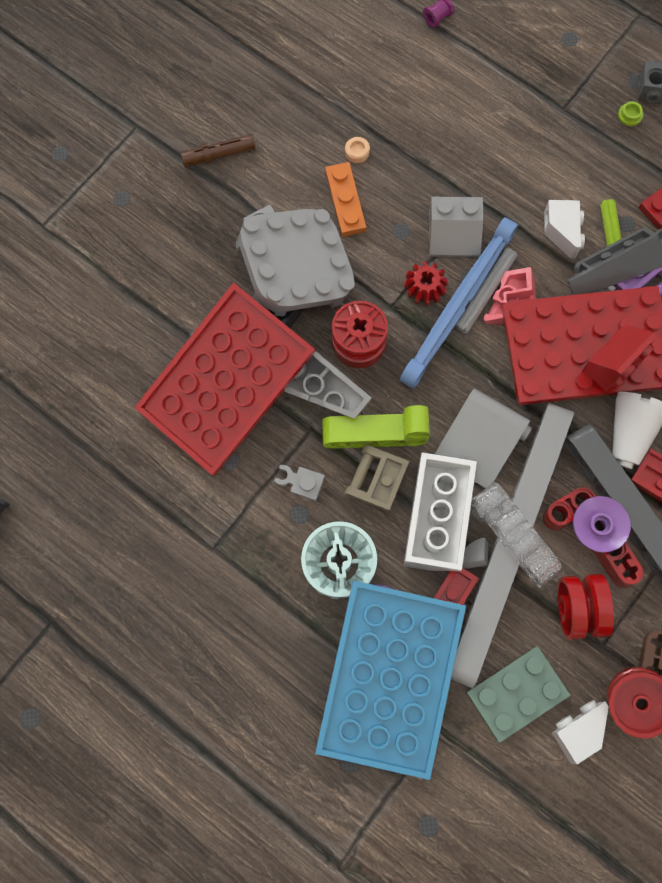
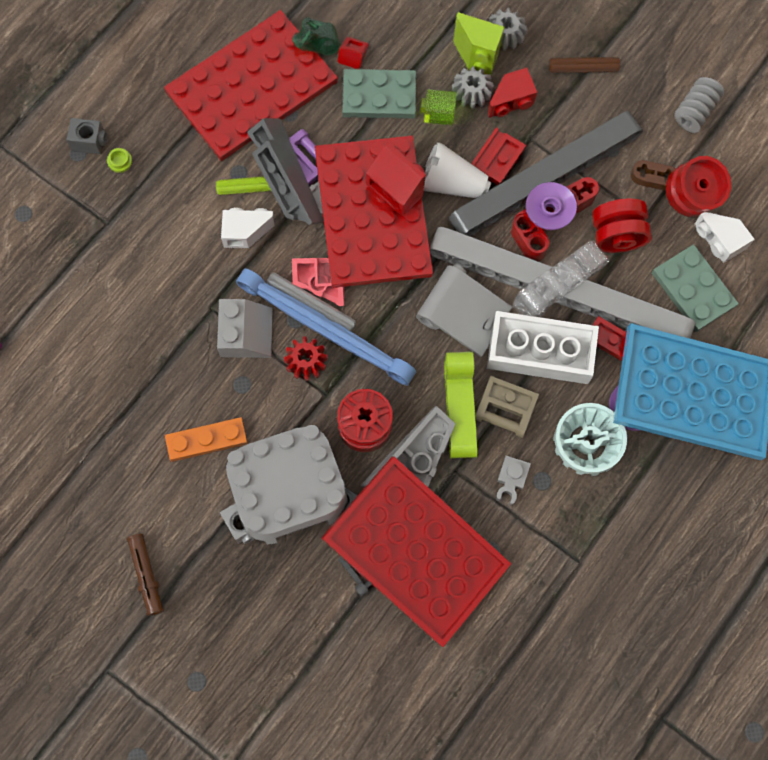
camera: 95 degrees left, 0 degrees up
light nougat tile [345,137,370,163] -> none
light grey tile [462,537,488,569] -> none

